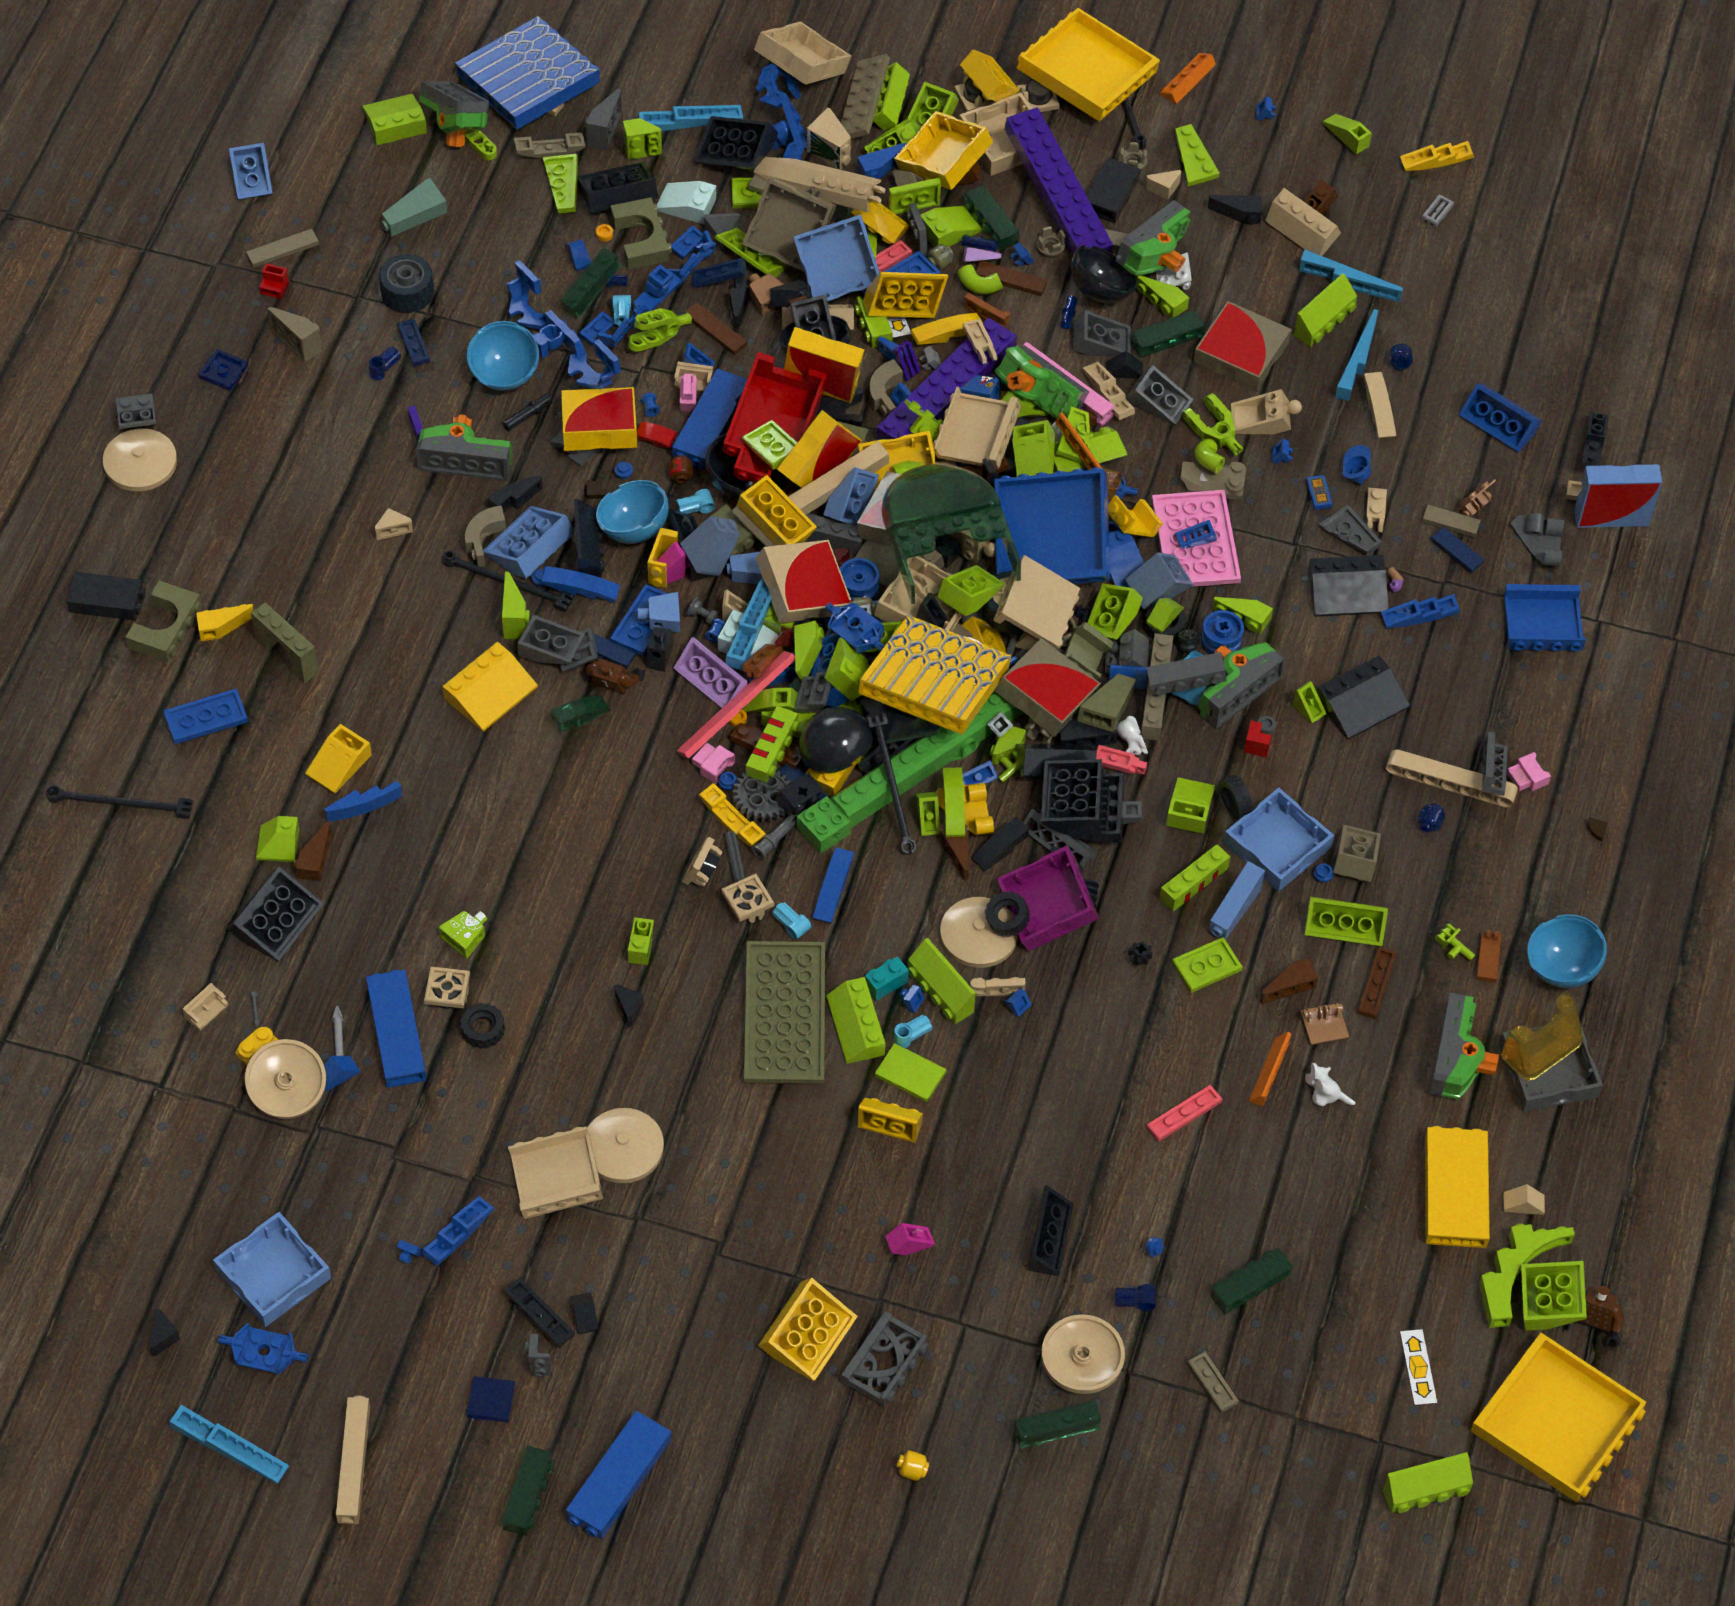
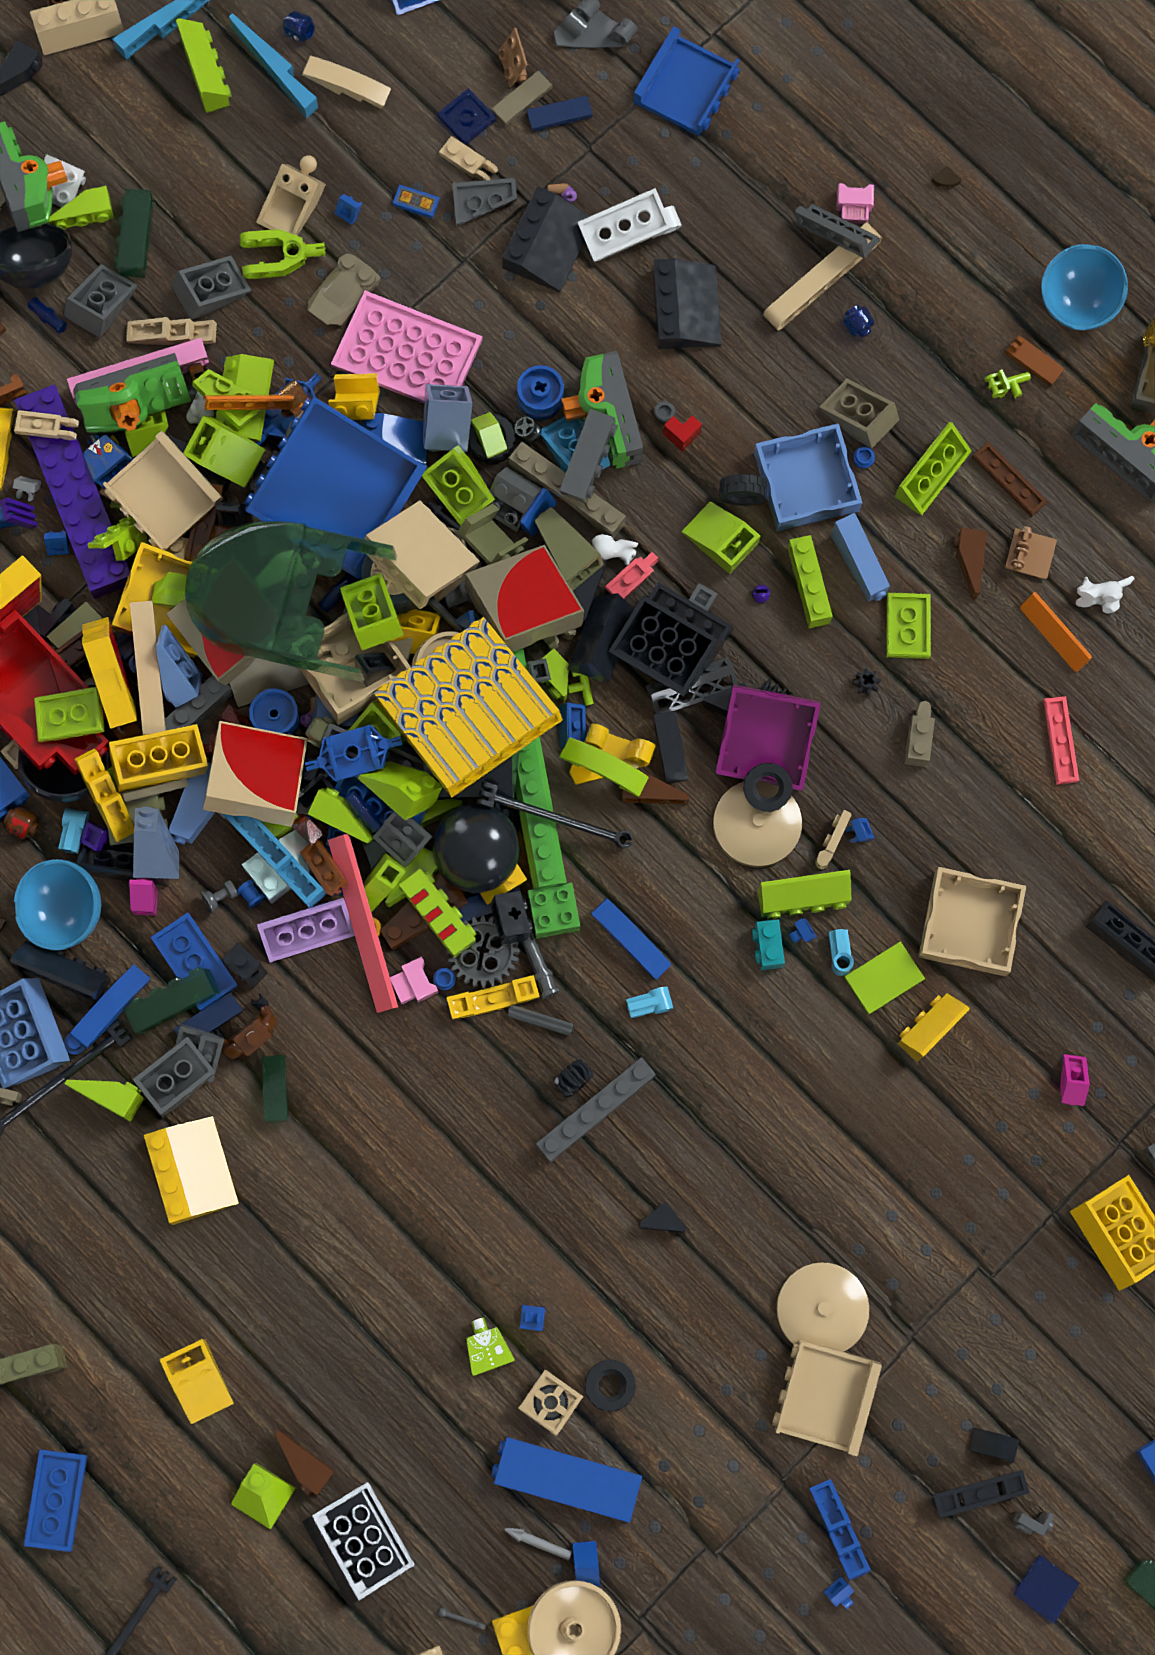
camera: 65 degrees left, 20 degrees up
blue slope [324,781,402,822] -> none
lime slope [628,917,654,965] -> none
medium blue torso [638,592,680,632] -> none
yellow panel [648,528,679,588] -> none
tan piece [682,837,722,886] -> none
tan piece [721,874,774,923] -> none
tan slope [722,590,748,622] -> none
olive plate [744,941,825,1084] -> none
lime slope [826,977,885,1064] -> none
dark tan arch [869,359,903,417] -> none
lime slope [916,792,940,836] -> none
black slope [1107,351,1143,379] -> none
blue slope [1175,520,1217,549] -> none
tile [1194,301,1291,391] -> none
lime cylinder [1194,439,1225,474] -> none
lime slope [1212,597,1273,634] -> none
lime slope [1293,681,1327,723] -> none
blue piece [1343,445,1371,485] -> none
blue slope [1381,594,1460,628] -> none
none -> yellow slope [74,749,134,842]
none -> dark purple tile [80,822,109,851]
none -> clear green brick [124,967,221,1034]
none -> clear blue pin [344,790,383,833]
none -> clear blue tile [437,88,496,145]
none -> blue tile [520,1305,545,1331]
none -> dark grey brick [536,1057,656,1164]
none -> black gear [554,1059,593,1097]
none -> white hinge [578,188,682,263]
none -> dark purple hinge [752,585,770,603]
none -> dark tan hinge [904,700,935,767]
none -> tan tile [918,867,1026,977]

